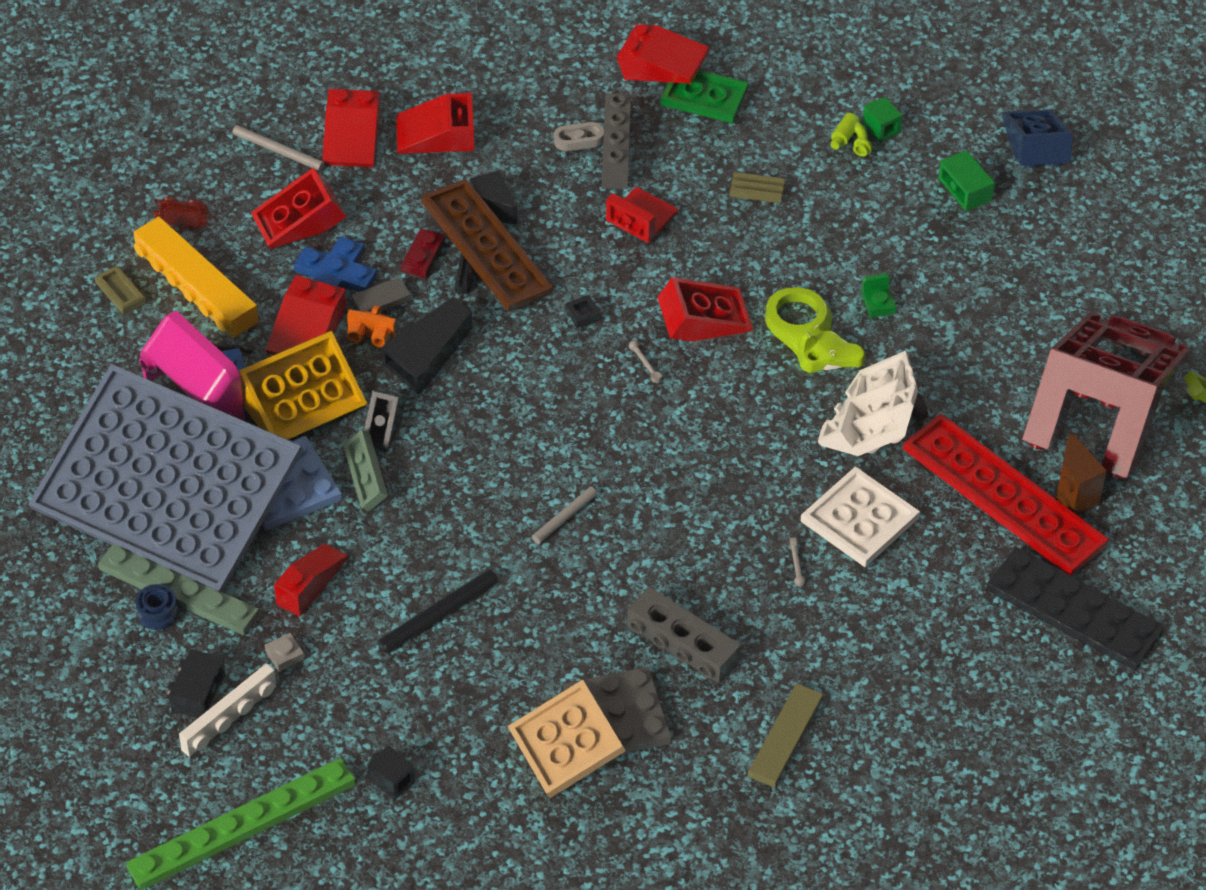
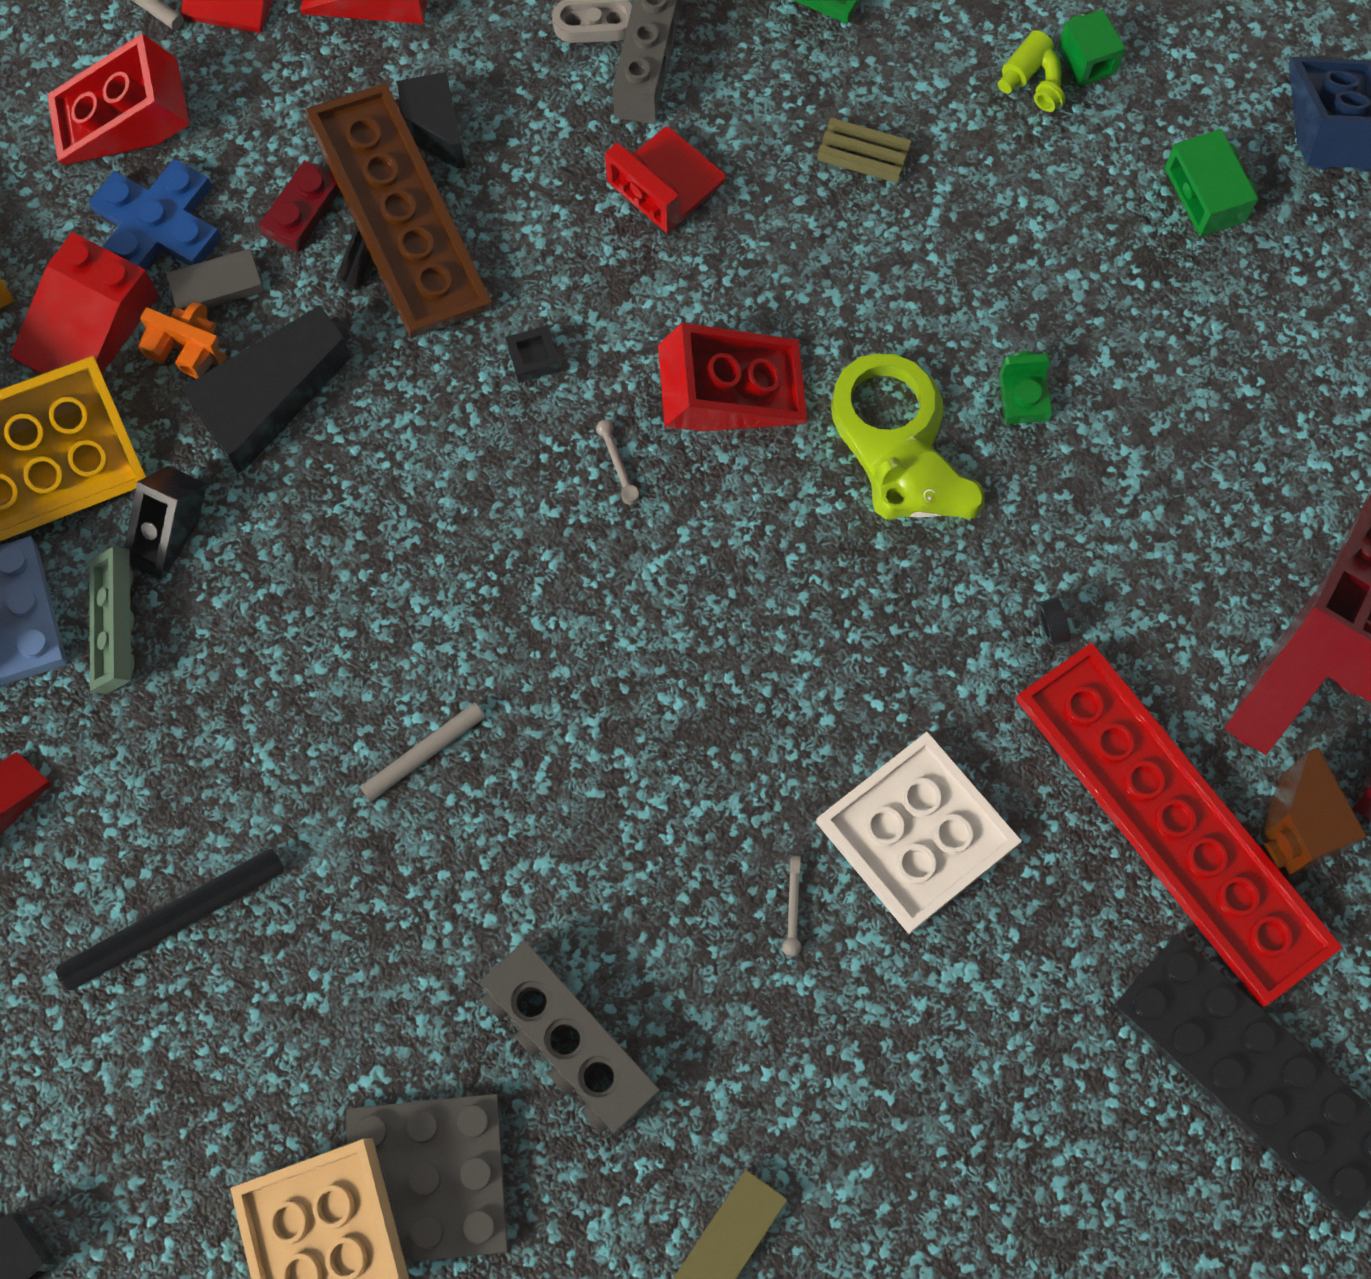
camera: 10 degrees right, 20 degrees up
white wedge [818,351,918,456] -> none

